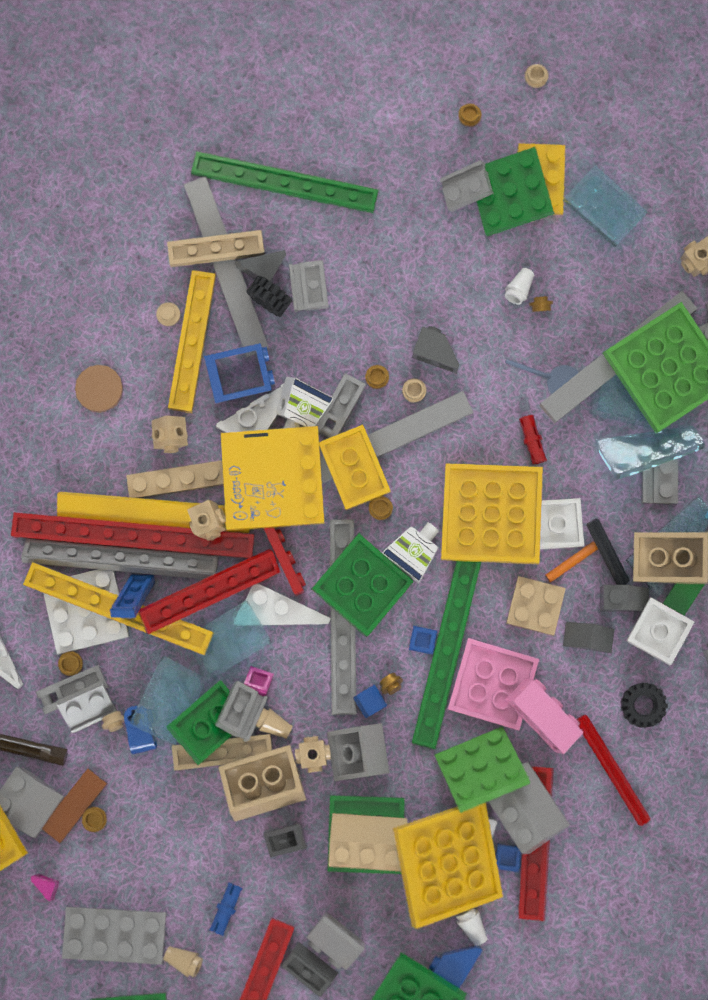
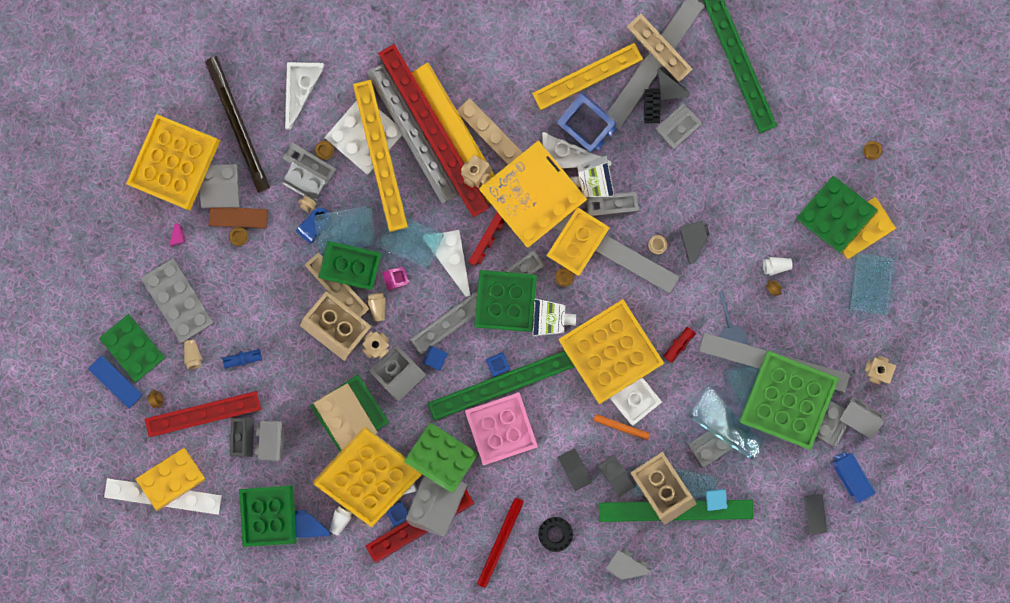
camera: 50 degrees right, 5 degrees up
medium nougat tile [75,365,123,413] -> none
blue tile [110,574,155,618] -> none
red plate [138,549,280,634] -> none
tan brick [151,415,188,453] -> none
tan plate [156,302,180,326] -> none
light grey plate [215,681,268,742] -> none
dark grey slope [263,822,307,858] -> none
pearl gold plate [365,365,389,389] -> none
pearl gold plate [379,673,403,695] -> none
light grey plate [440,160,493,212] -> none
tan plate [506,576,566,636] -> none
bright pink brick [506,679,584,754] -> none
tan plate [525,64,548,88] -> none
black axle [586,519,630,585] -> none
white plate [626,598,694,666] -> none

